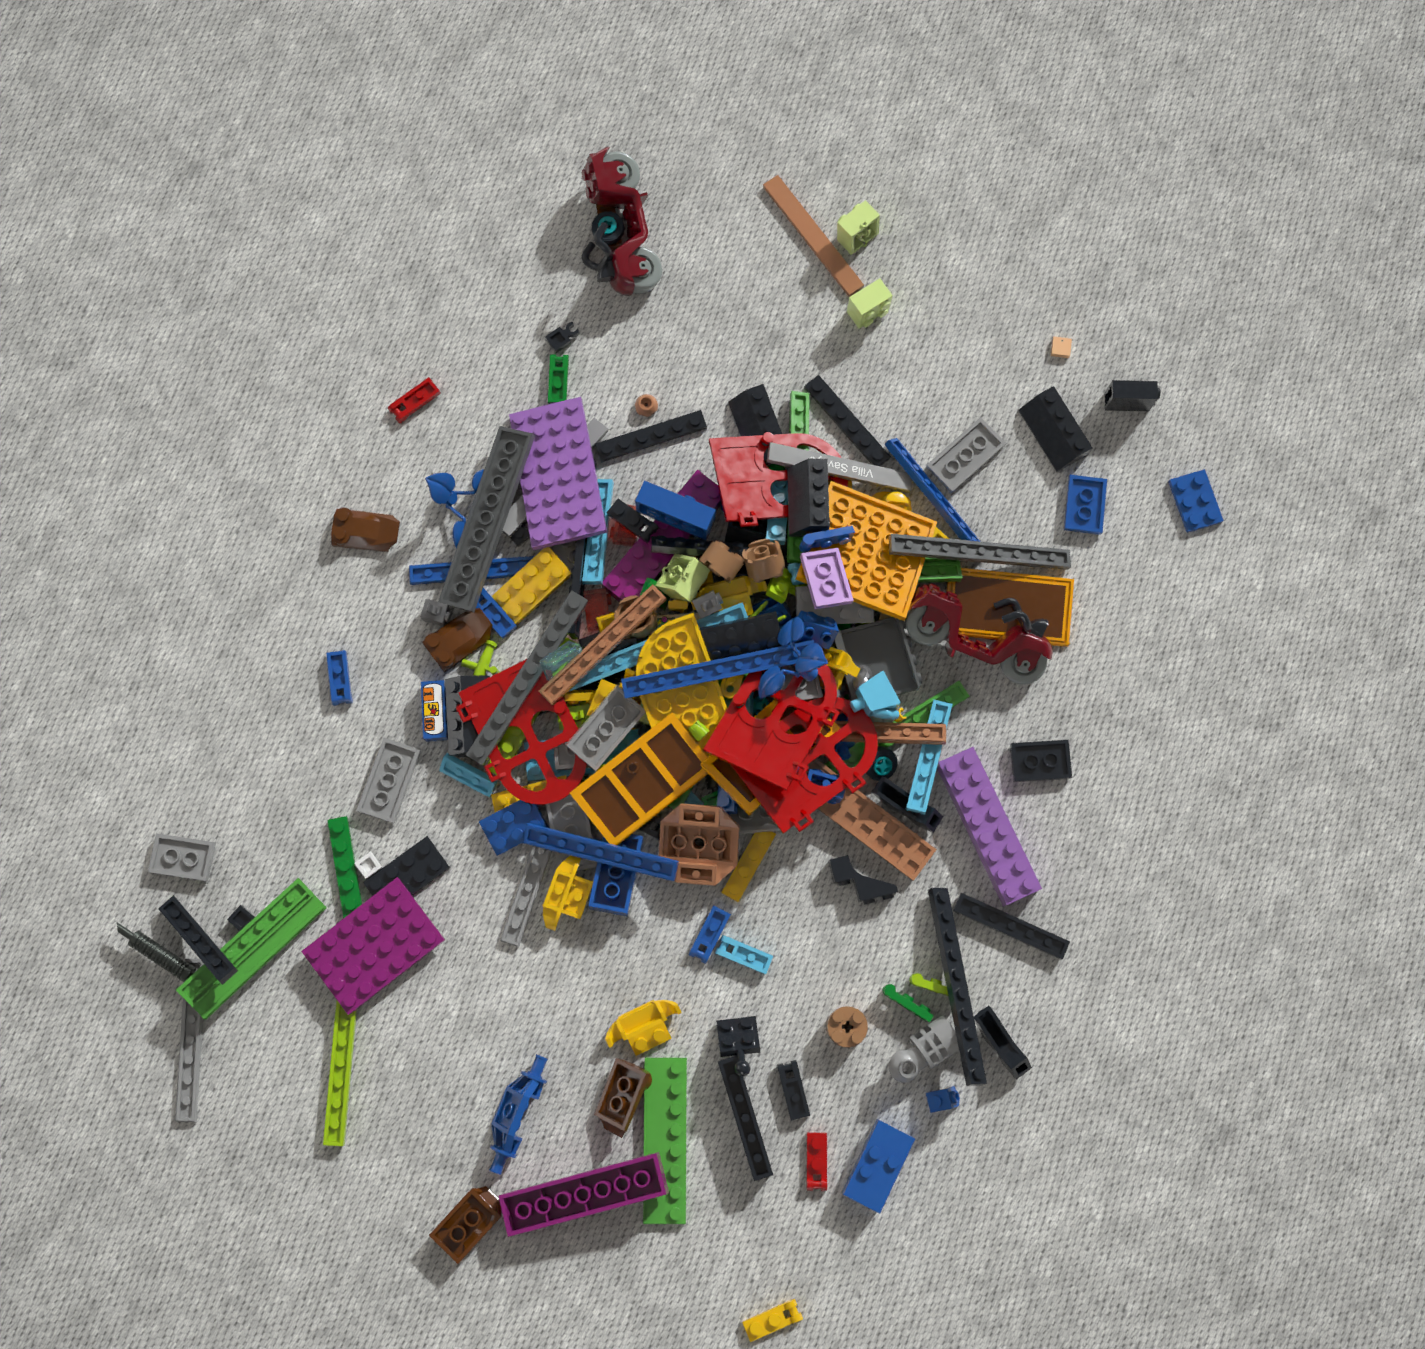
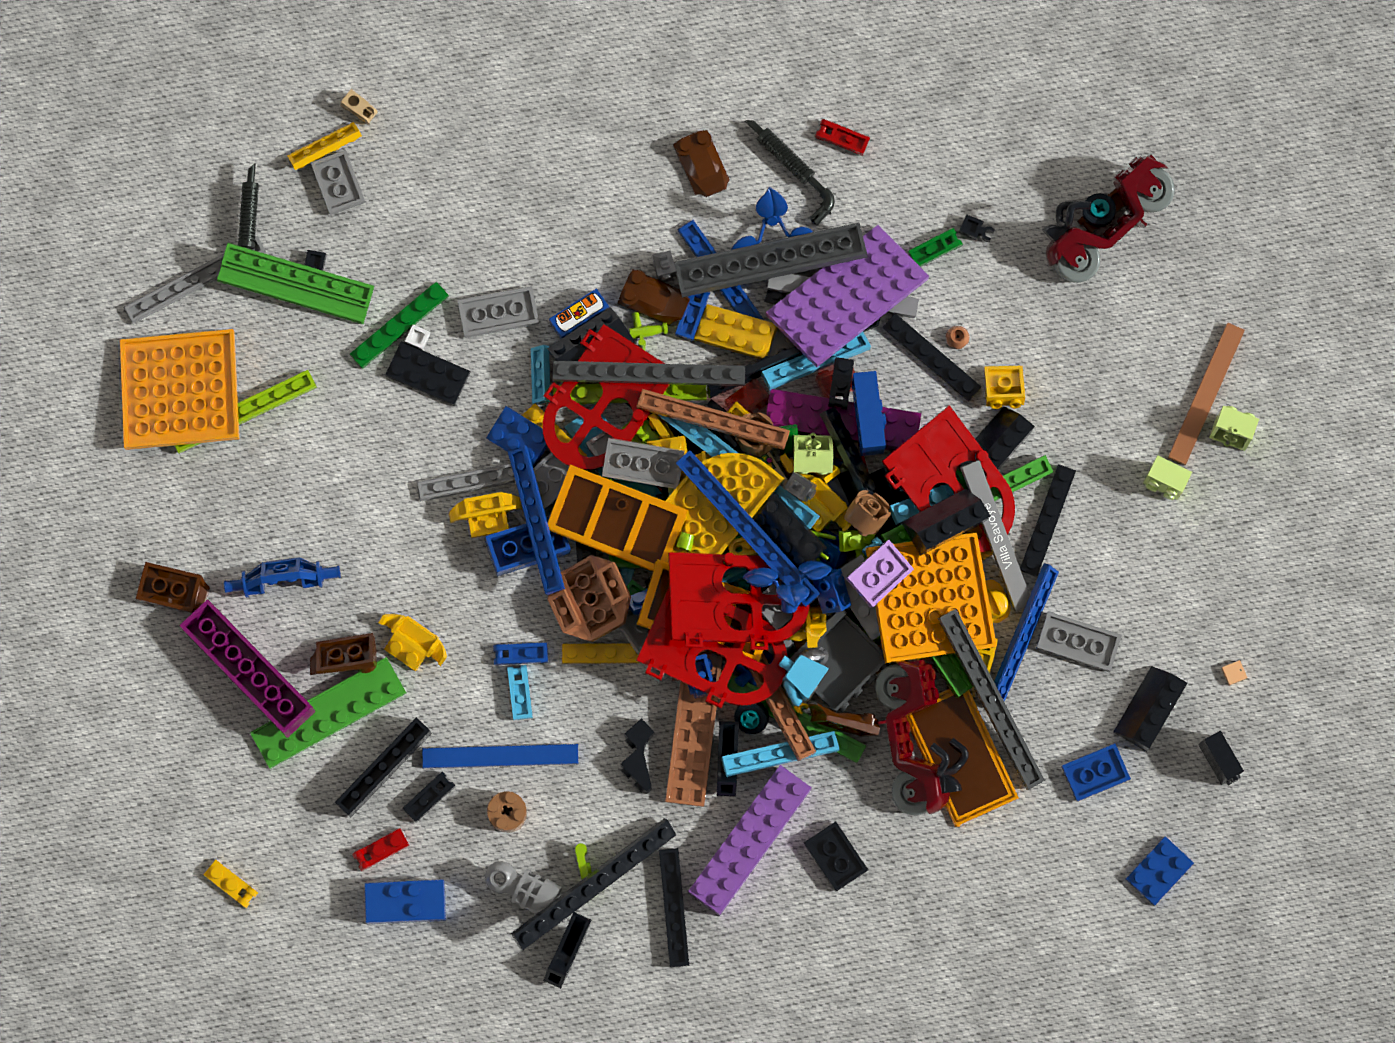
camera: 60 degrees right, 0 degrees up
black plate [158,895,238,985] -> none
magenta plate [301,877,445,1015] -> none
blue plate [326,650,353,706] -> none
clear light blue panel [539,641,582,681] -> none
medium nougat brick [699,541,744,583] -> none
black plate [716,1016,761,1077] -> none
blue plate [799,526,855,553] -> none
green plate [882,984,934,1023] -> none
blue bracket [926,1086,960,1113] -> none
none -> light orange plate [120,329,239,450]
none -> yellow plate [287,122,362,170]
none -> tan leg [341,89,378,124]
none -> blue tile [422,744,579,769]
none -> pearl dark grey piece [744,120,835,226]
none -> reddish brown slope [808,703,880,737]
none -> yellow plate [984,366,1025,409]

